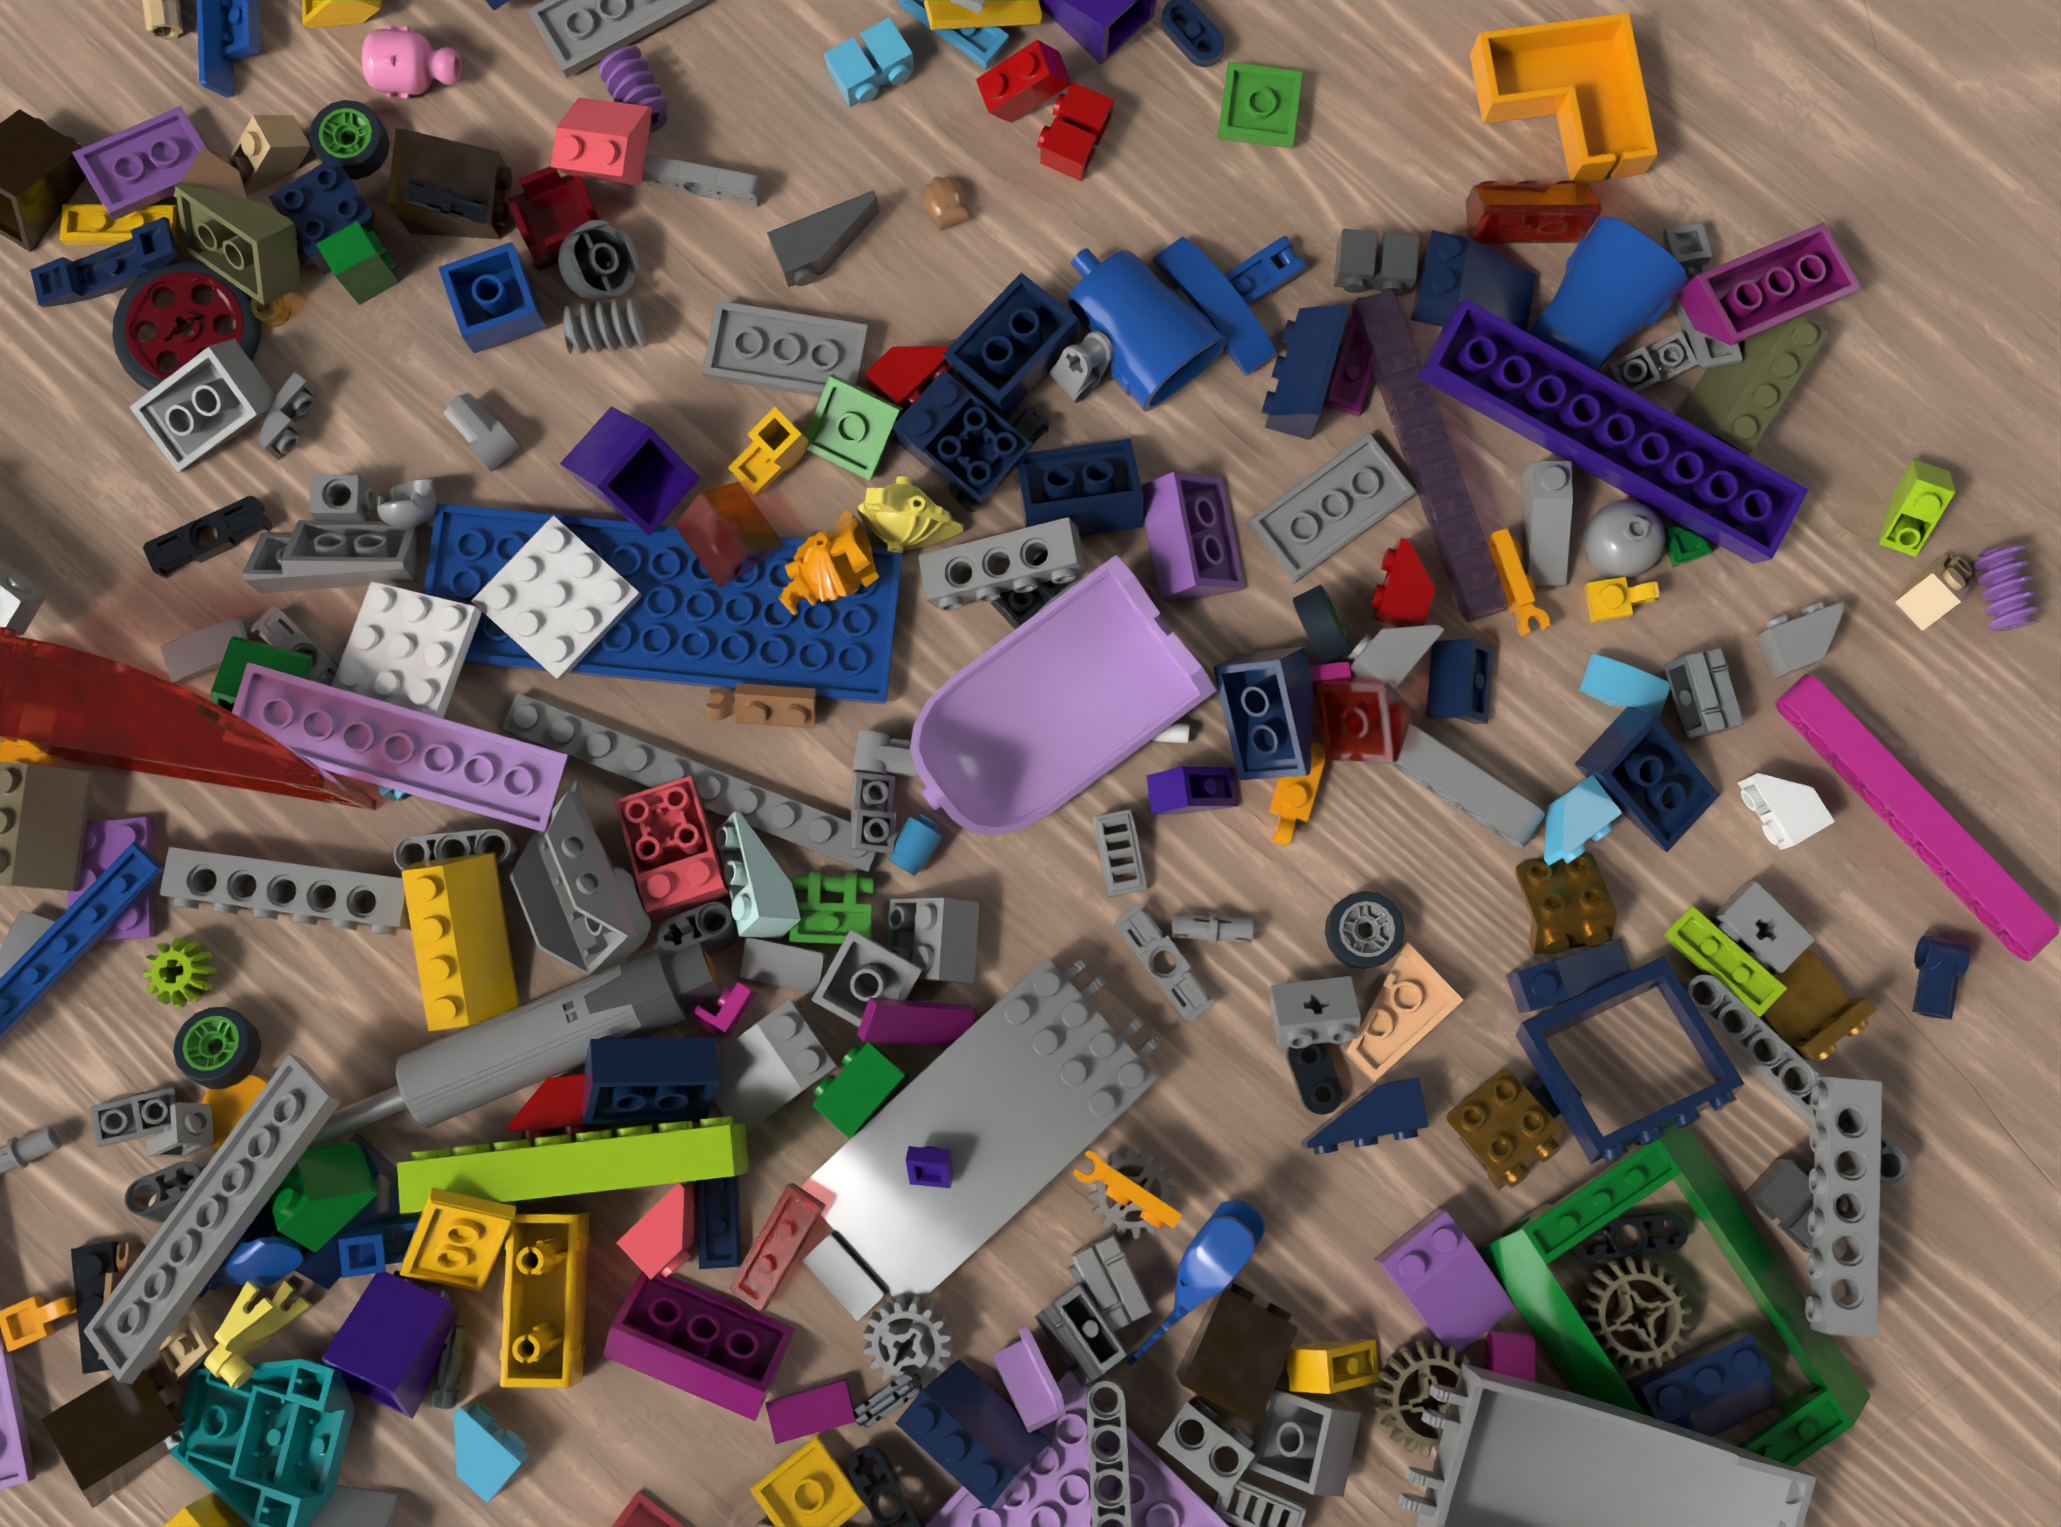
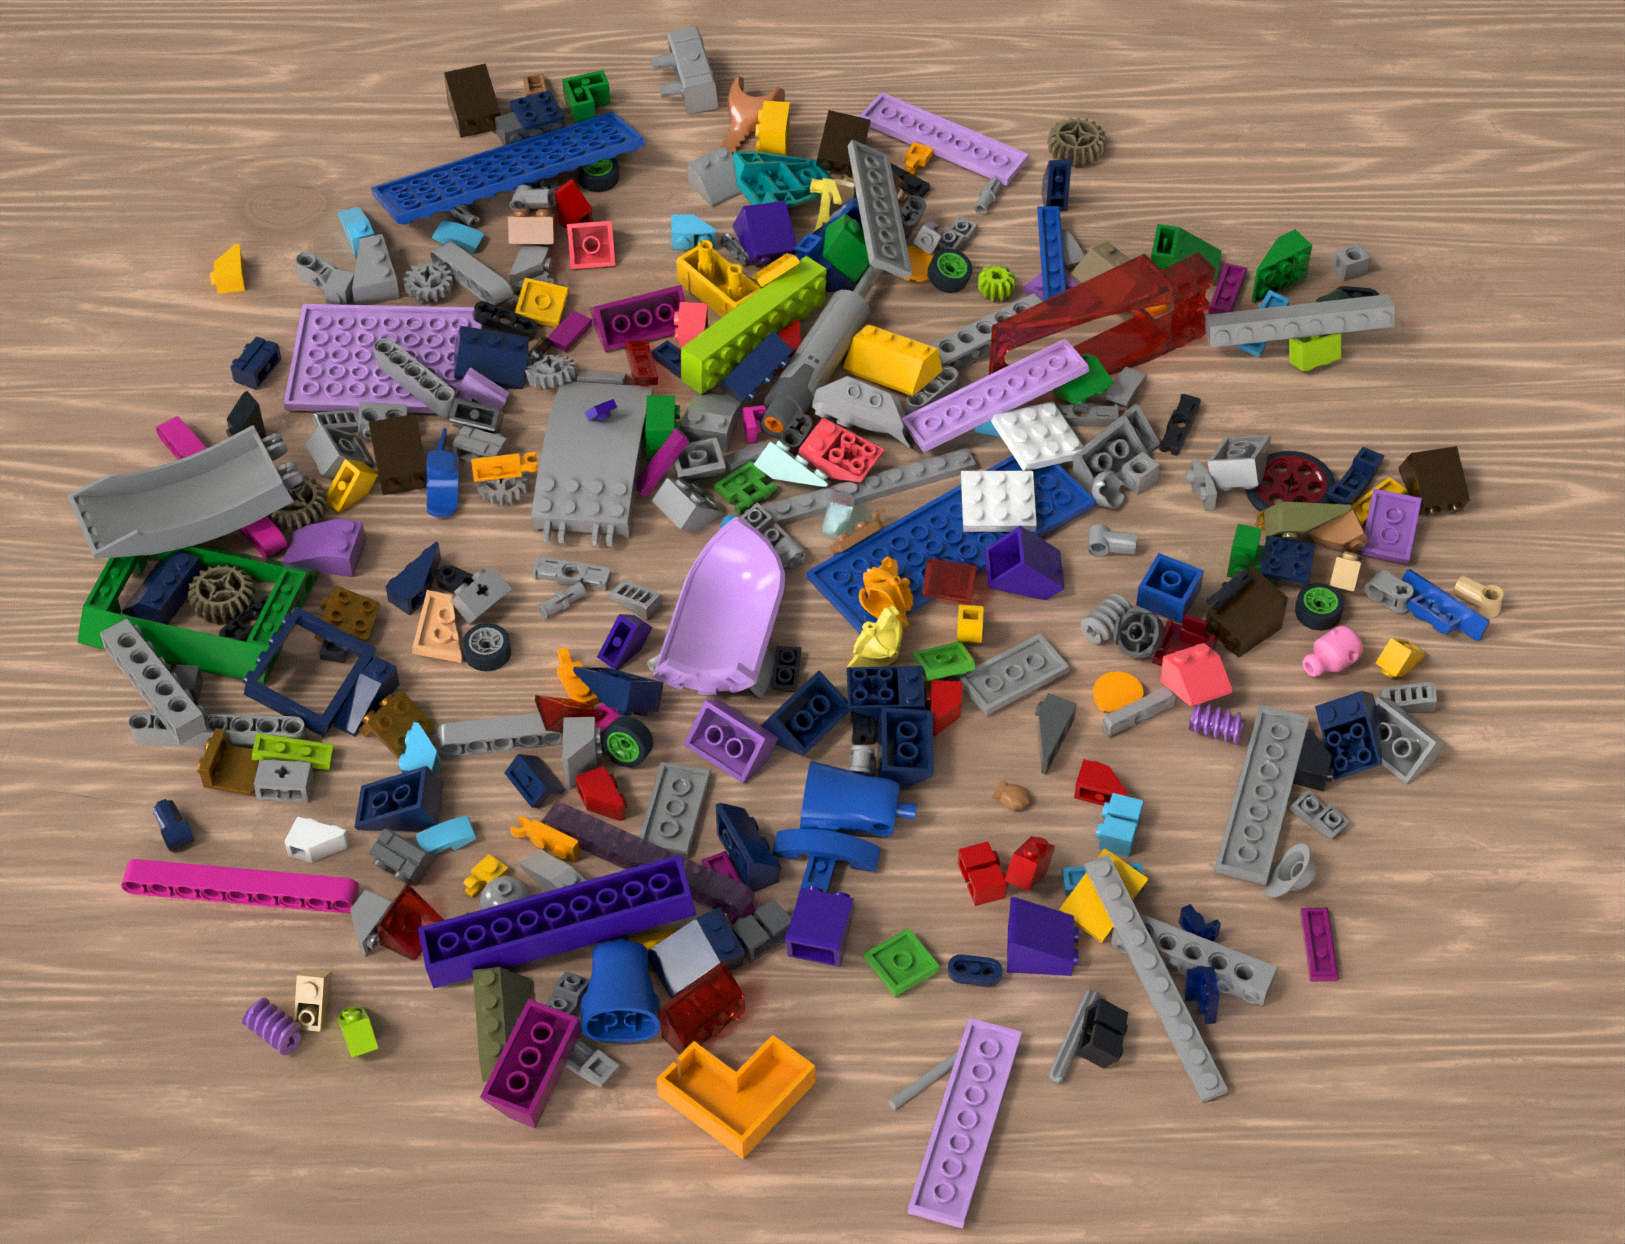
camera: 140 degrees right, 30 degrees down
light grey brick [918,517,1086,611] -> none
none -> clear red slope [376,884,444,960]
none -> dark purple slope [785,887,855,967]
none -> clear light blue slope [821,489,855,537]
none -> red slope [1074,759,1128,806]
none -> light orange tile [1093,671,1144,713]
none -> light grey piece [1364,570,1413,614]

